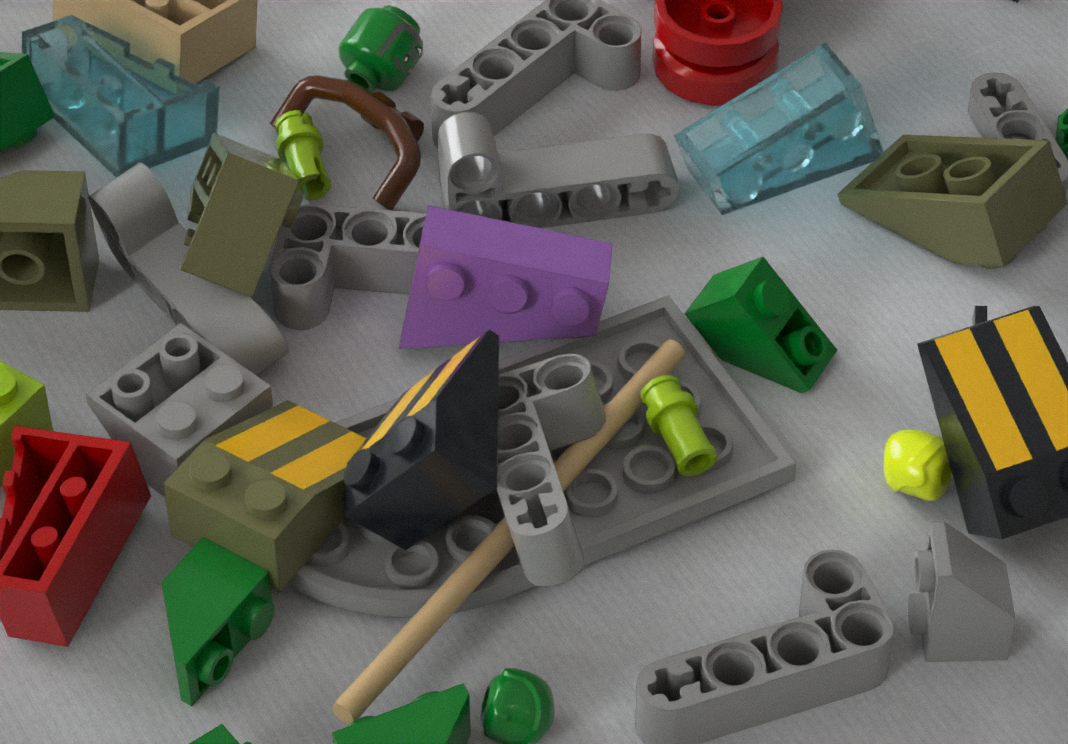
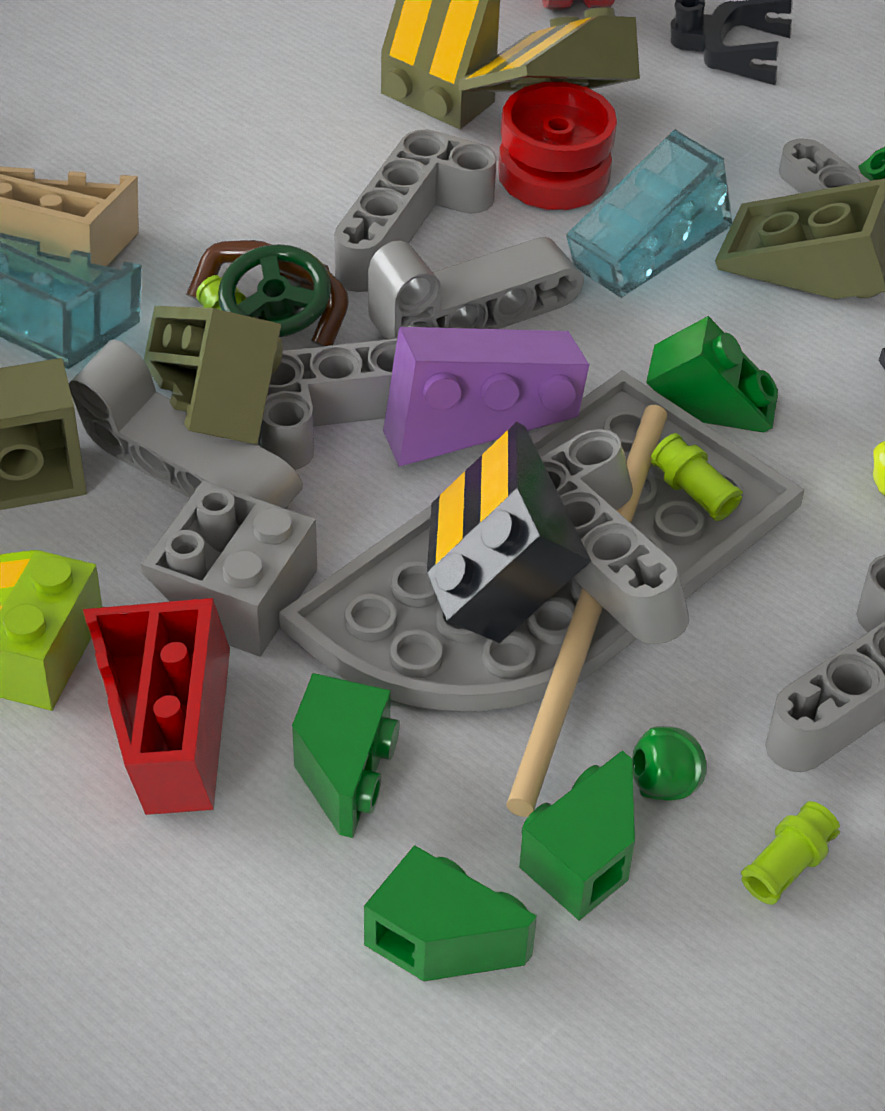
camera: 20 degrees left, 0 degrees up
olive slope [163,400,367,592] -> none
green head [338,5,423,92] -> none
none -> dark green piece [218,244,331,338]

